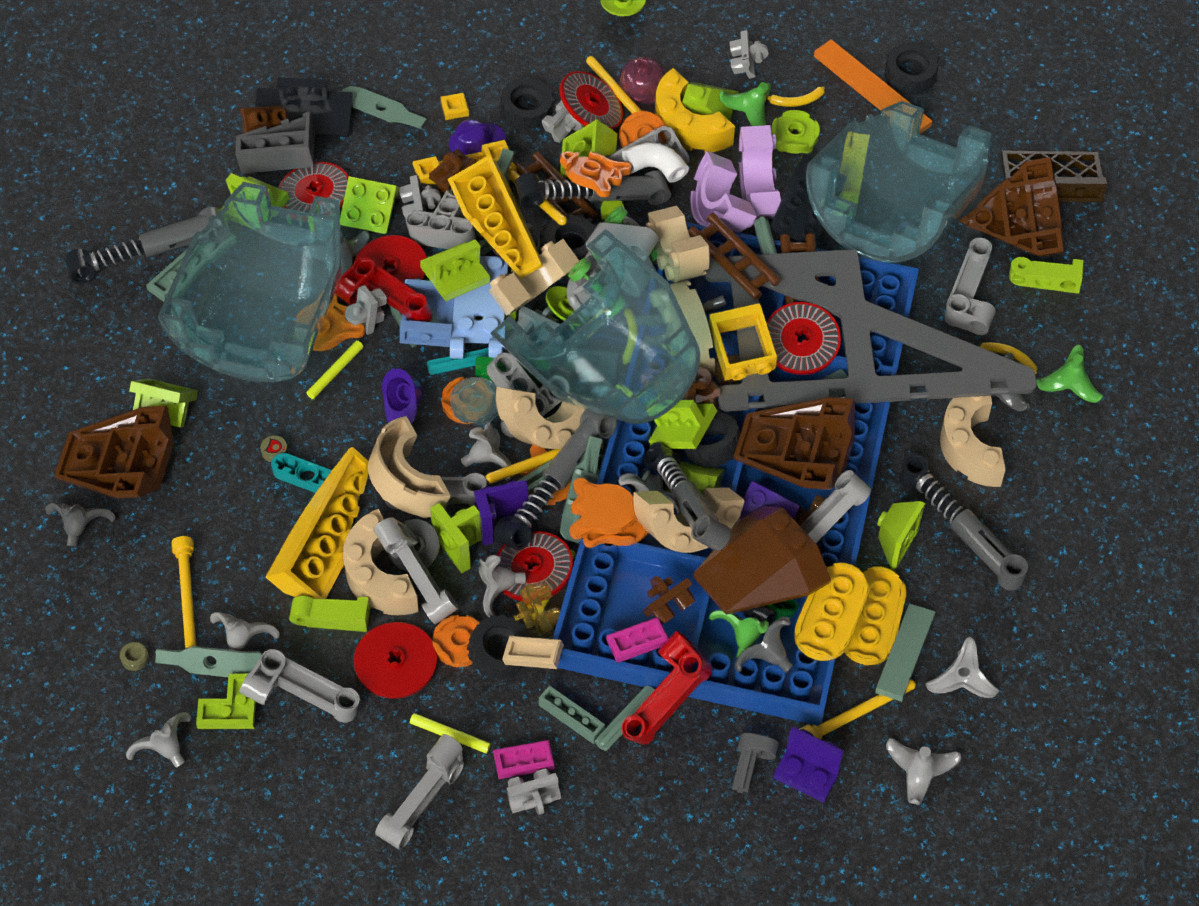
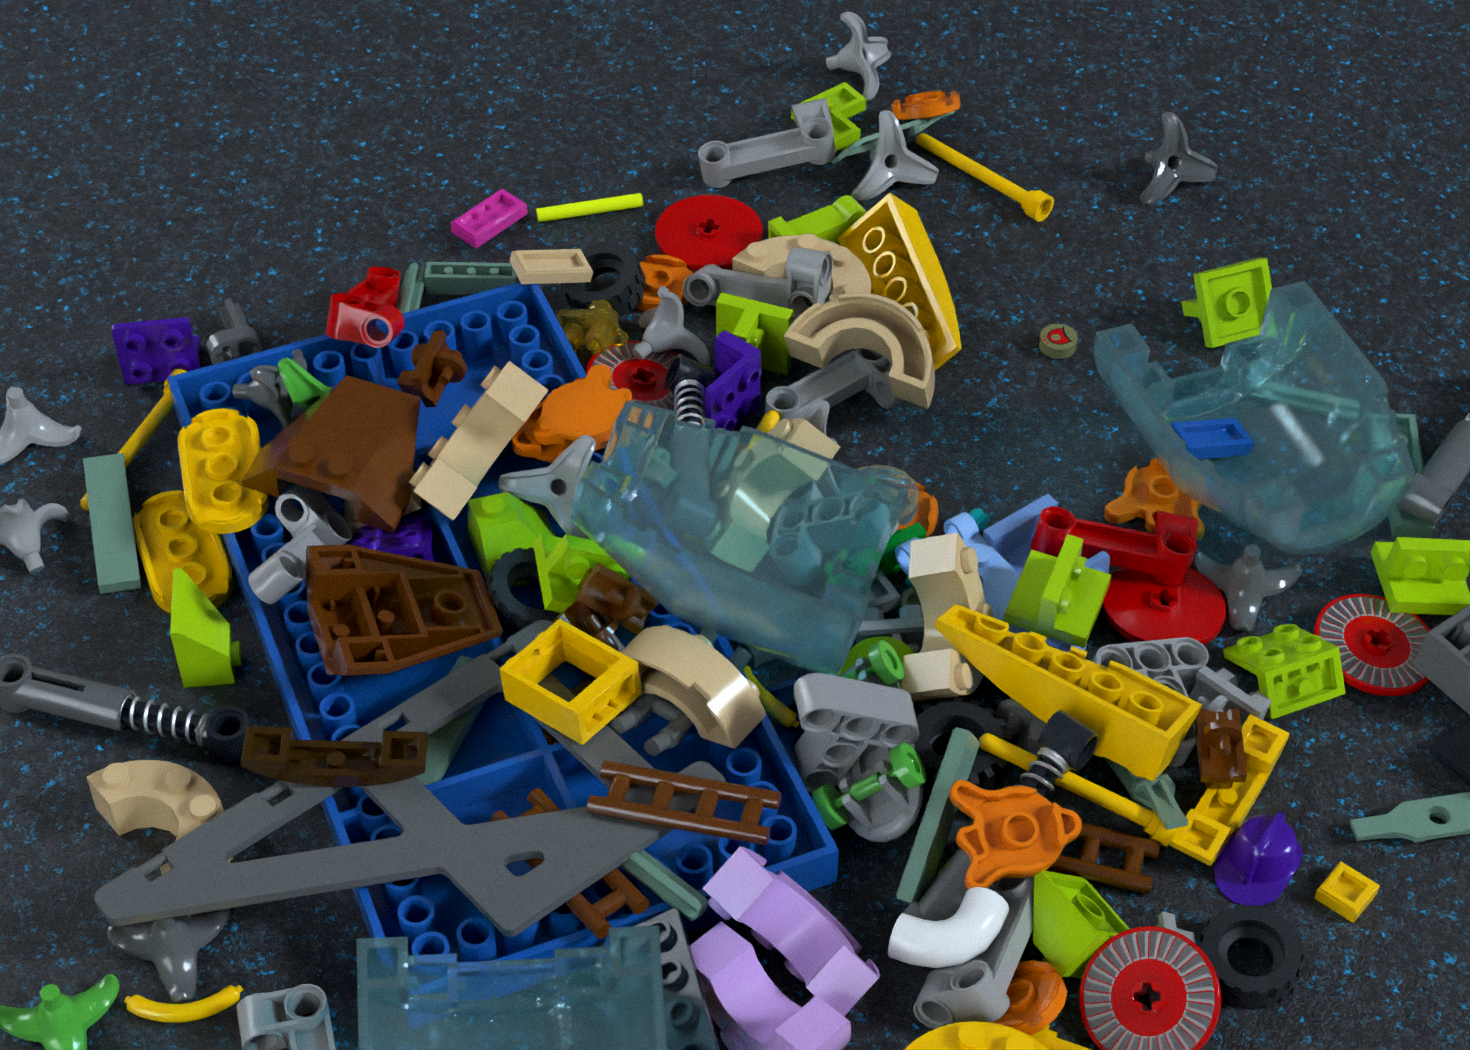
camera: 145 degrees right, 10 degrees down
reddish brown wedge [54,405,174,498] -> none
olive tile [120,642,149,671] -> none
teal beam [271,453,332,493] -> none
neon yellow bar [306,340,363,399] -> none
light grey hips [345,285,387,335] -> none
light grey piece [375,734,464,850] -> none
dark purple piece [382,368,423,425] -> none
light grey hips [507,768,561,815] -> none
dark pink plate [606,617,669,663] -> none
dark grey piece [644,442,731,551] -> none
tan brick [646,206,709,282] -> none
piece [766,302,841,375] -> none
none -> dark brown slope [241,726,429,787]
none -> orange tile [891,90,961,120]
none -> sand green tile [896,727,980,907]
none -> blue tile [1166,418,1255,460]

